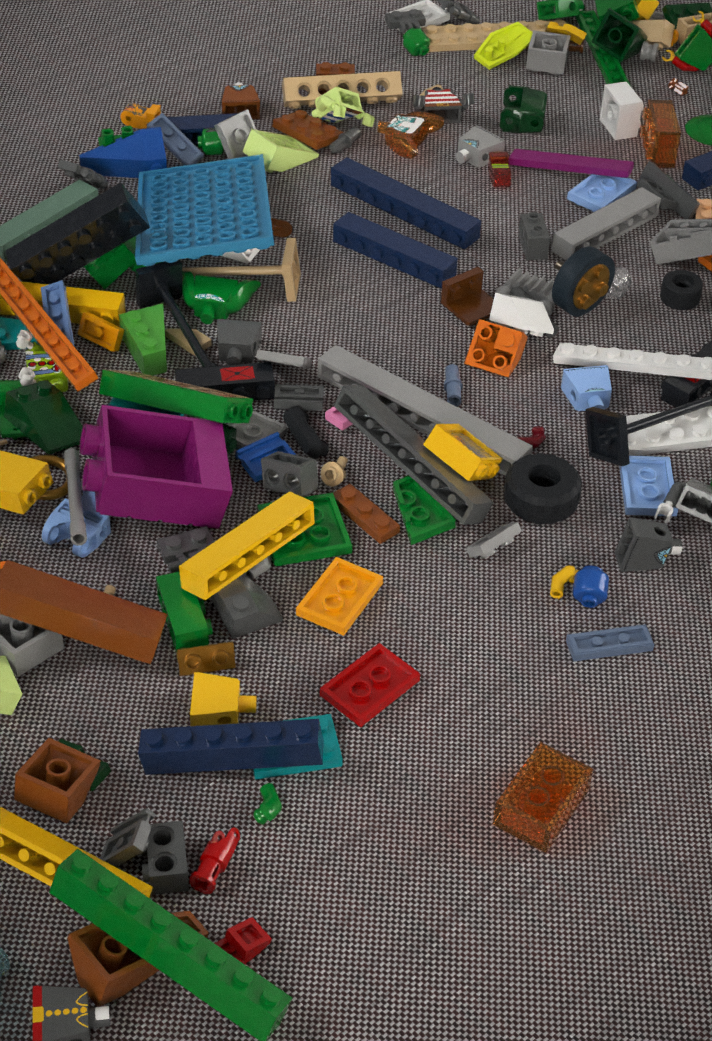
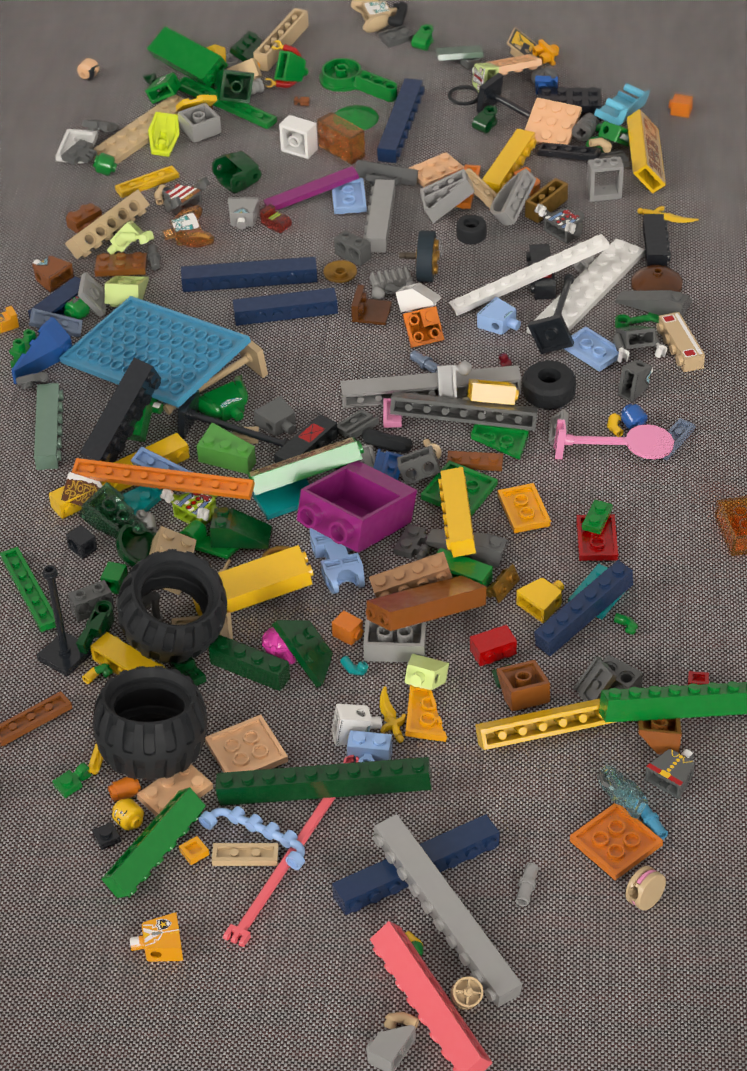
camera: 40 degrees left, 0 degrees up
light grey piece [64,448,87,546] -> none
light orange plate [77,312,125,352] -> none
red piece [189,827,240,894] -> none
light grey tile [256,349,312,369] -> none
none -> yellow tile [115,165,180,198]
none -> pearl gold dish [323,260,357,283]
none -> medium nougat brick [369,551,453,598]
none -> light grey gear [437,361,472,400]
none -> red brick [470,624,517,666]
none -> bright pink piece [553,419,674,460]
none -> green plate [582,500,613,534]

